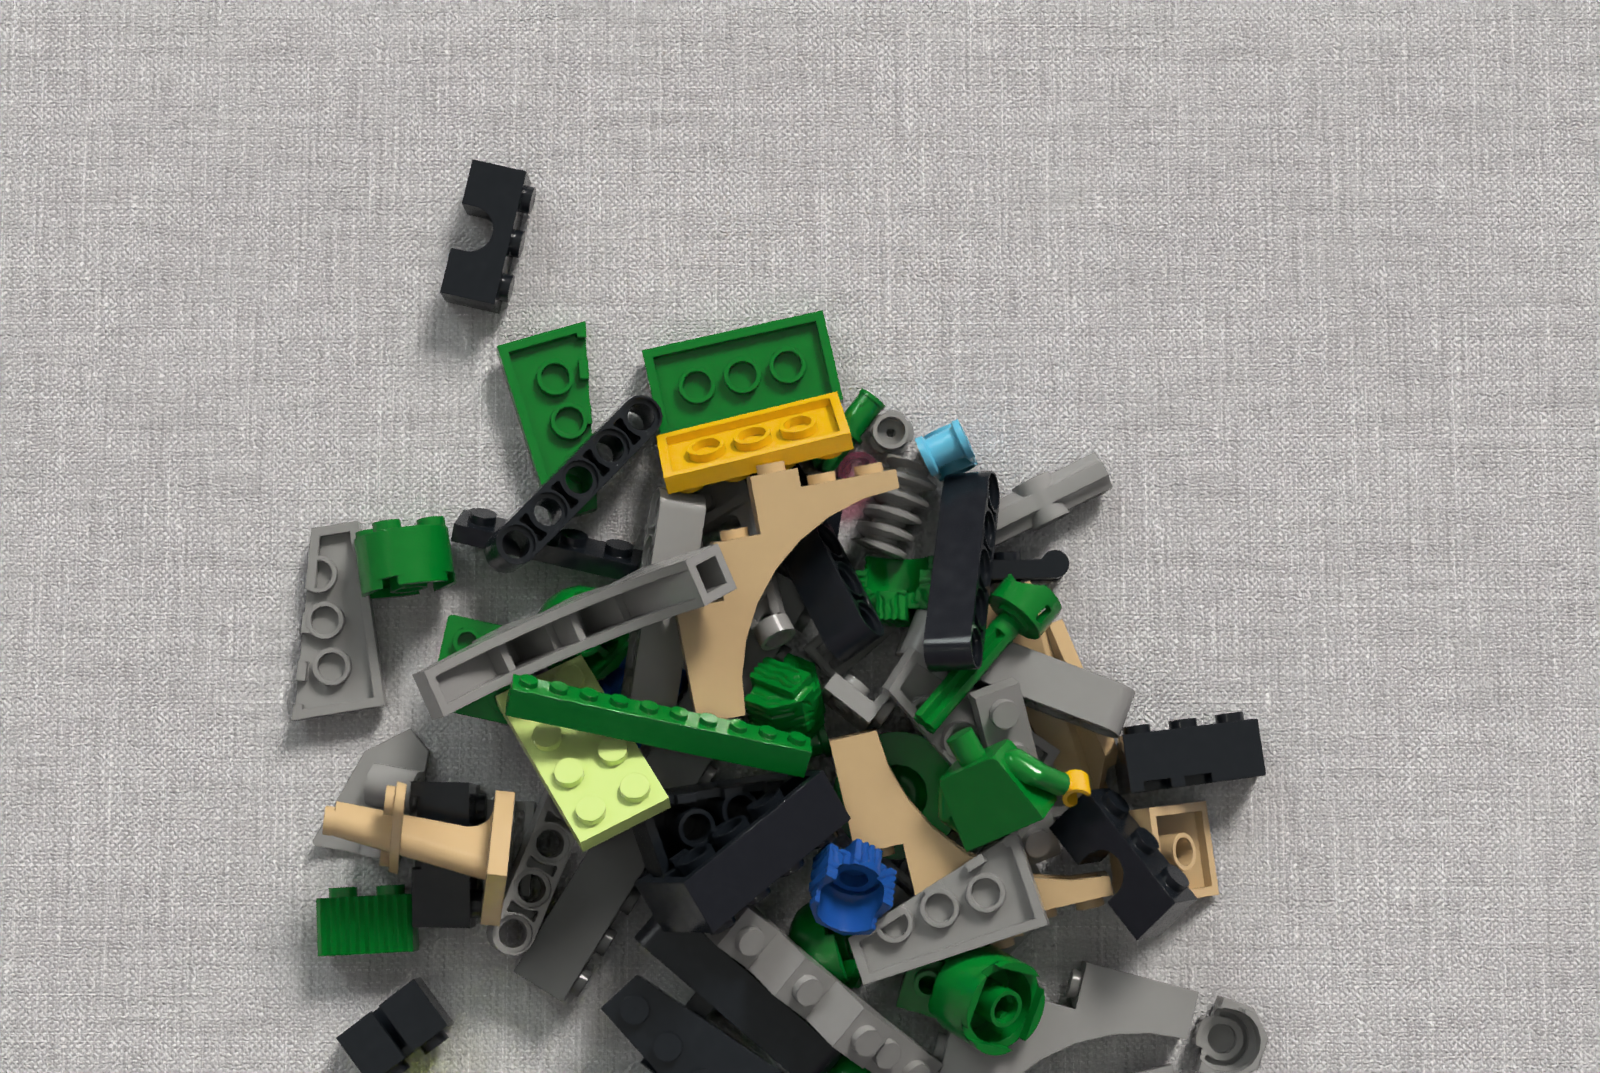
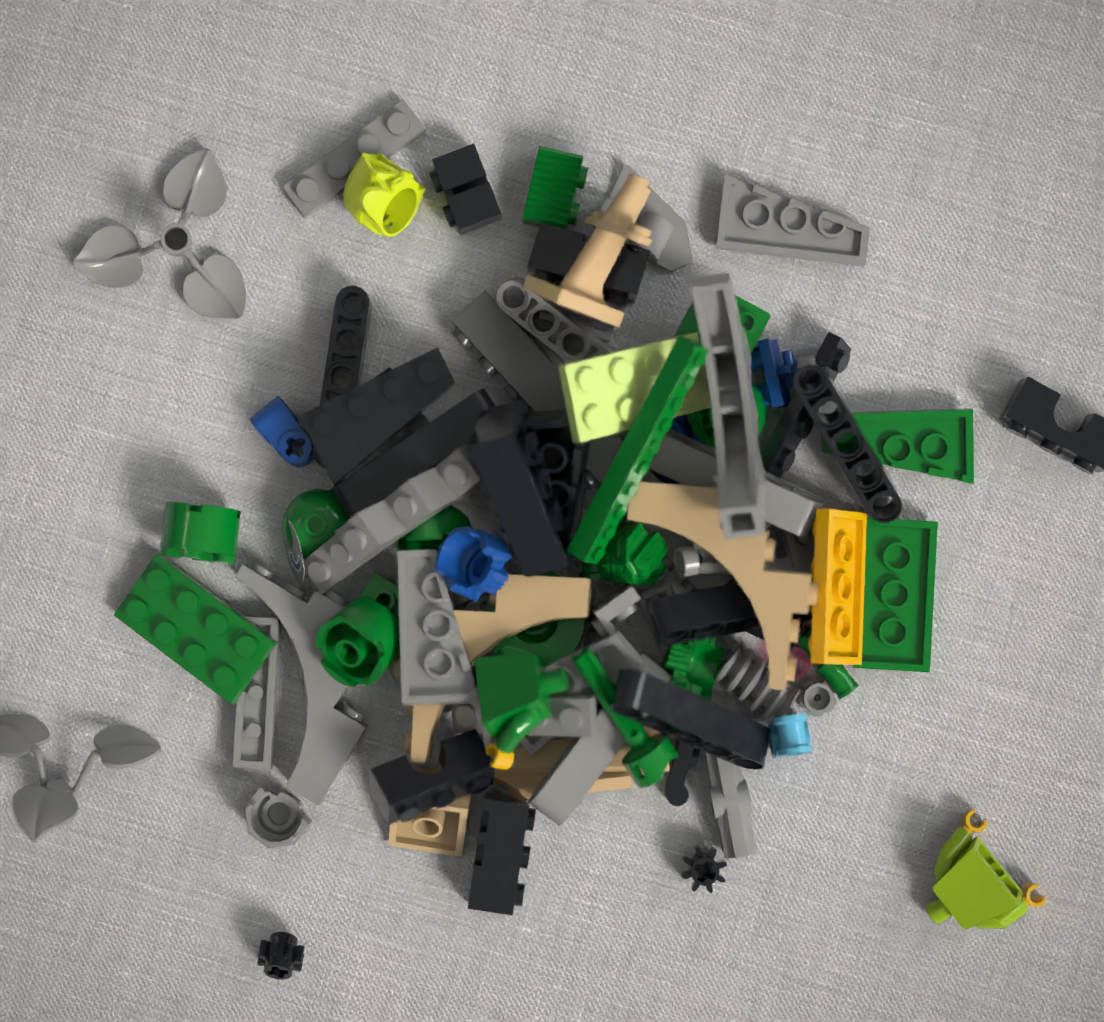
camera: 110 degrees right, 5 degrees up
green brick [354,516,456,599] -> none
none -> black gear [257,932,305,980]
none -> black gear [681,845,727,893]
none -> blue hips [751,339,795,408]
none -> lime torso [925,810,1046,929]

